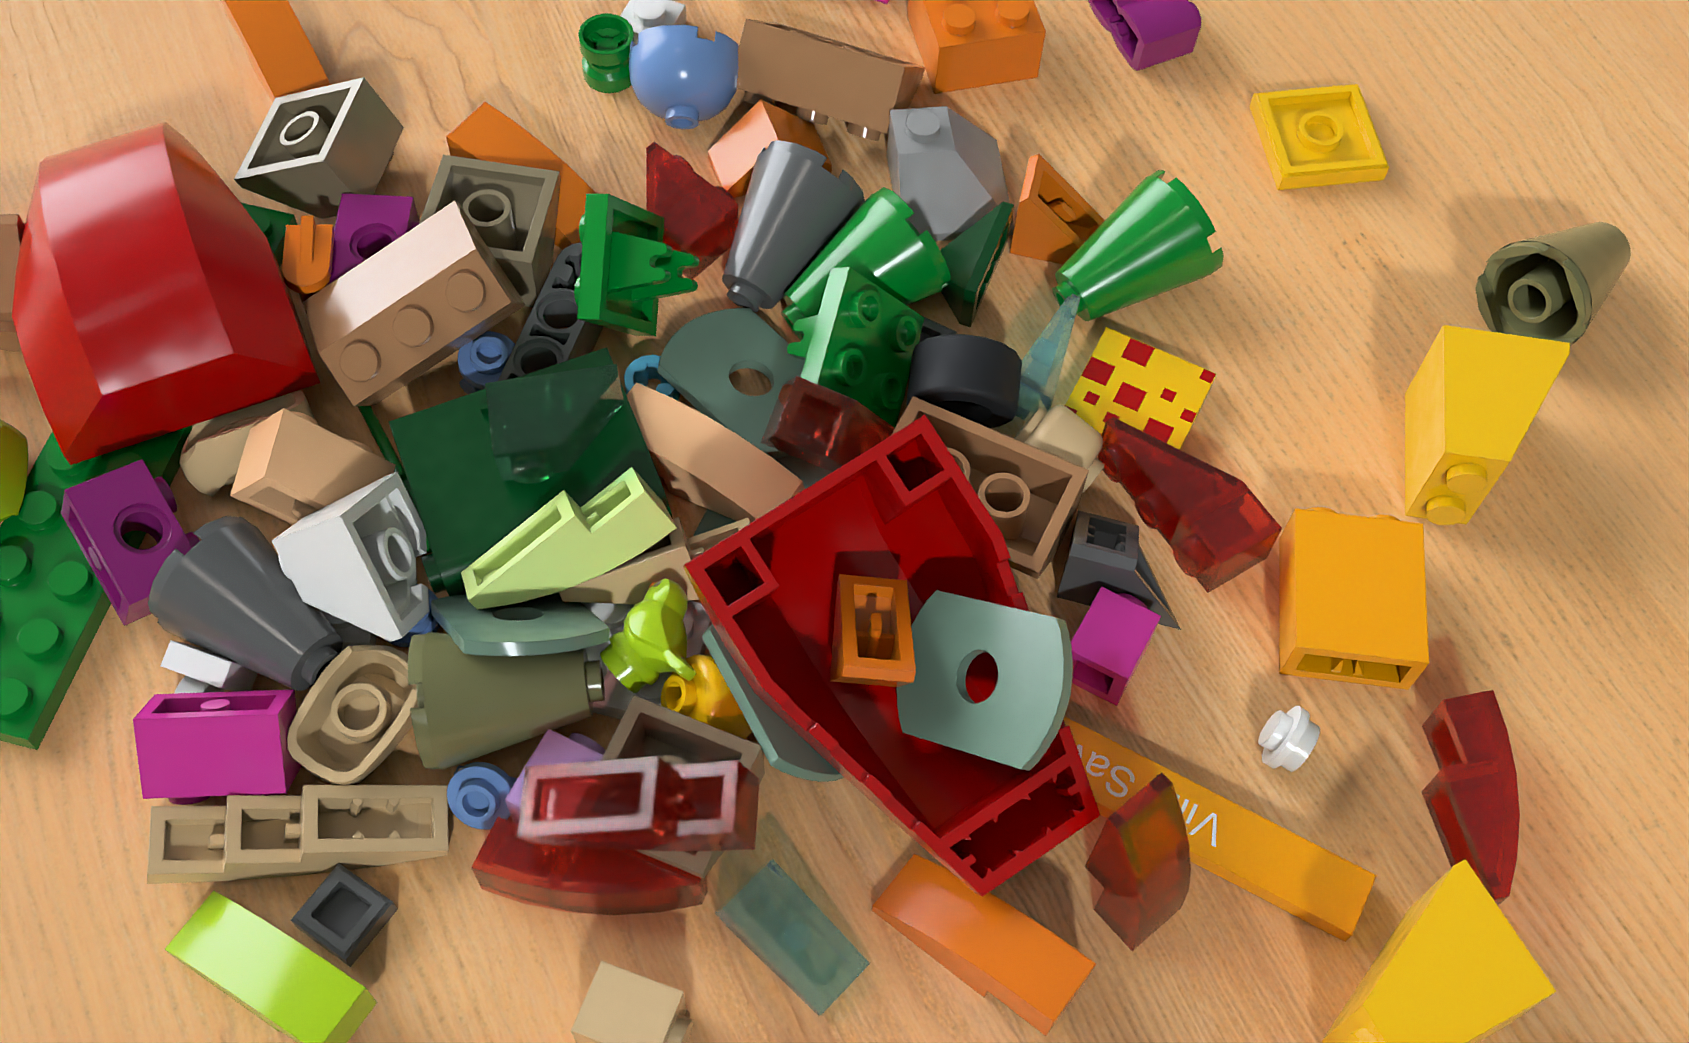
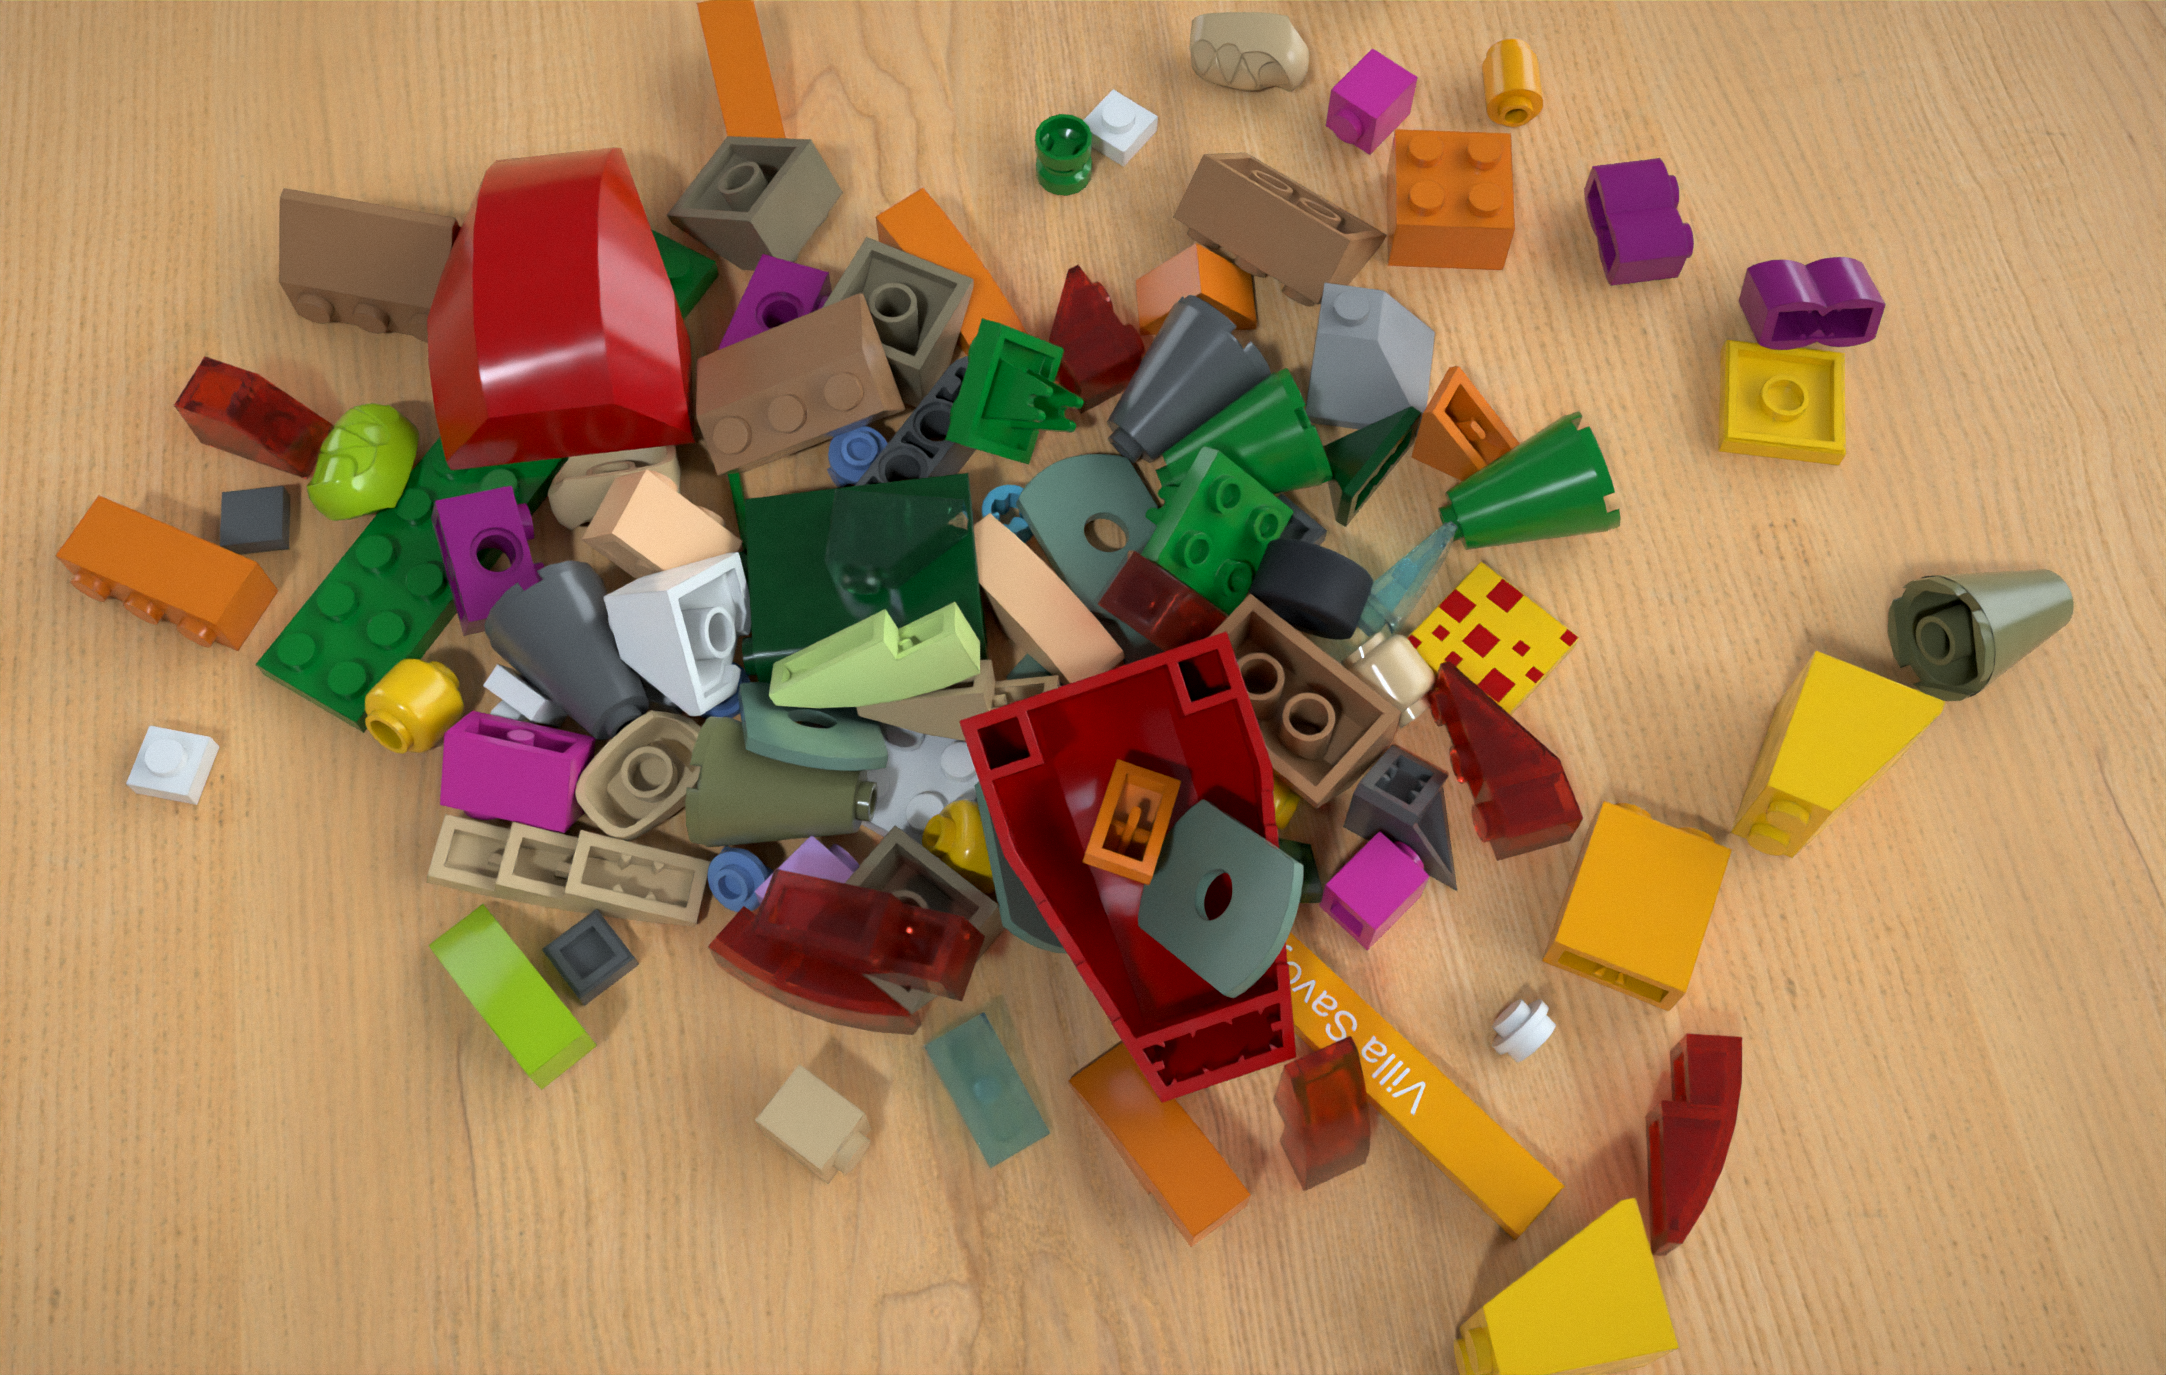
camera: 20 degrees right, 5 degrees up
orange piece [282,215,335,304] -> none
lime animal [600,578,697,693] -> none
medium blue cylinder [629,25,739,129] -> none
none -> yellow head [365,659,464,754]
none -> magenta brick [1739,257,1886,350]

